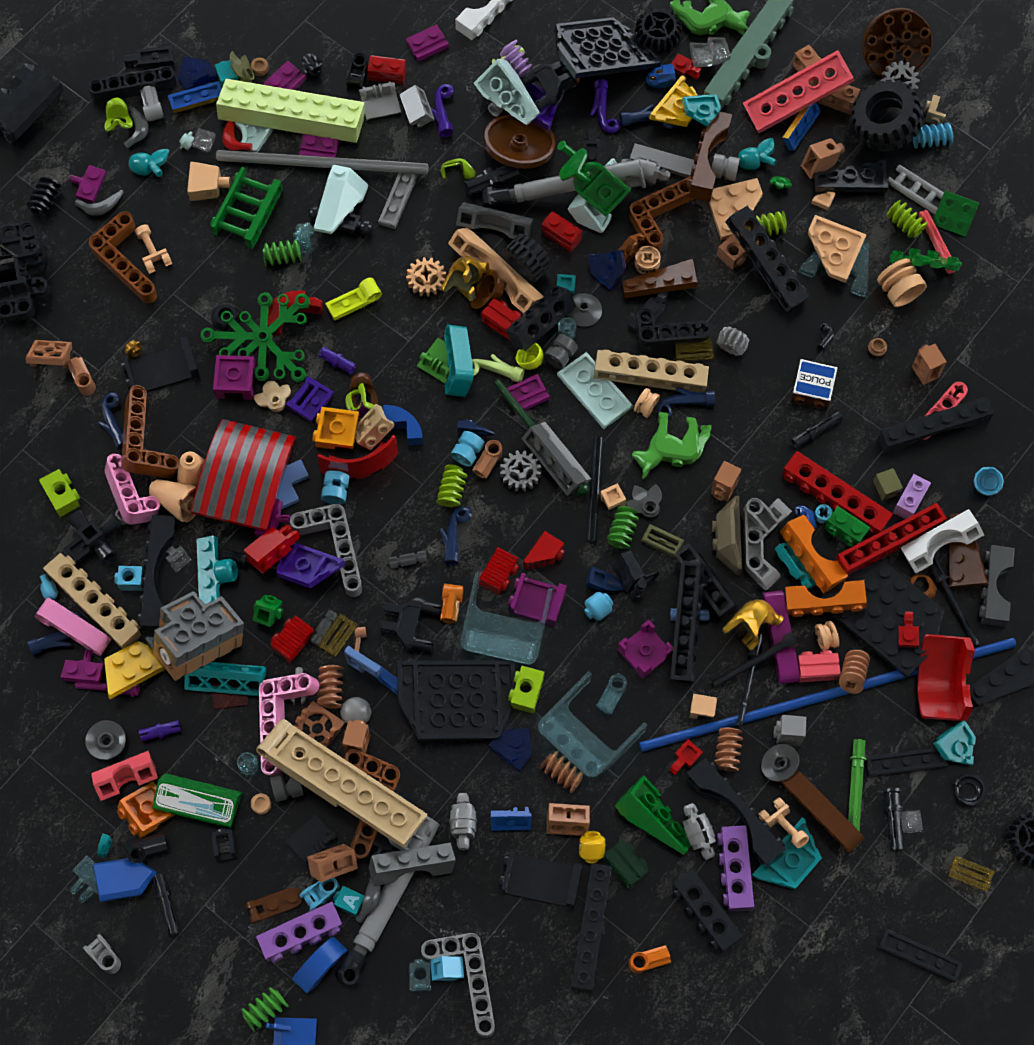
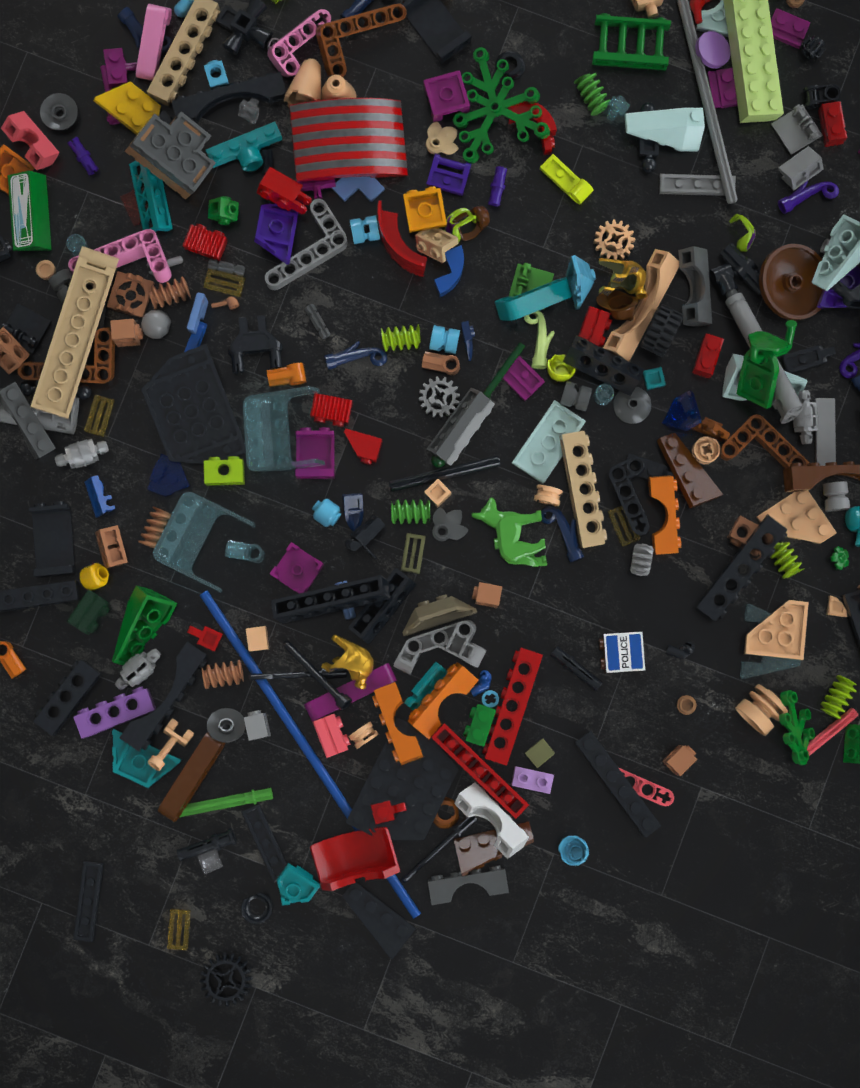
camera: 70 degrees right, 15 degrees up
nougat piece [839,650,870,694] -> none
none -> clear yellow tile [84,395,114,437]
none -> medium azure wedge [566,255,596,310]
none -> orange arch [648,475,681,555]
none -> medium lavender tile [695,31,731,69]

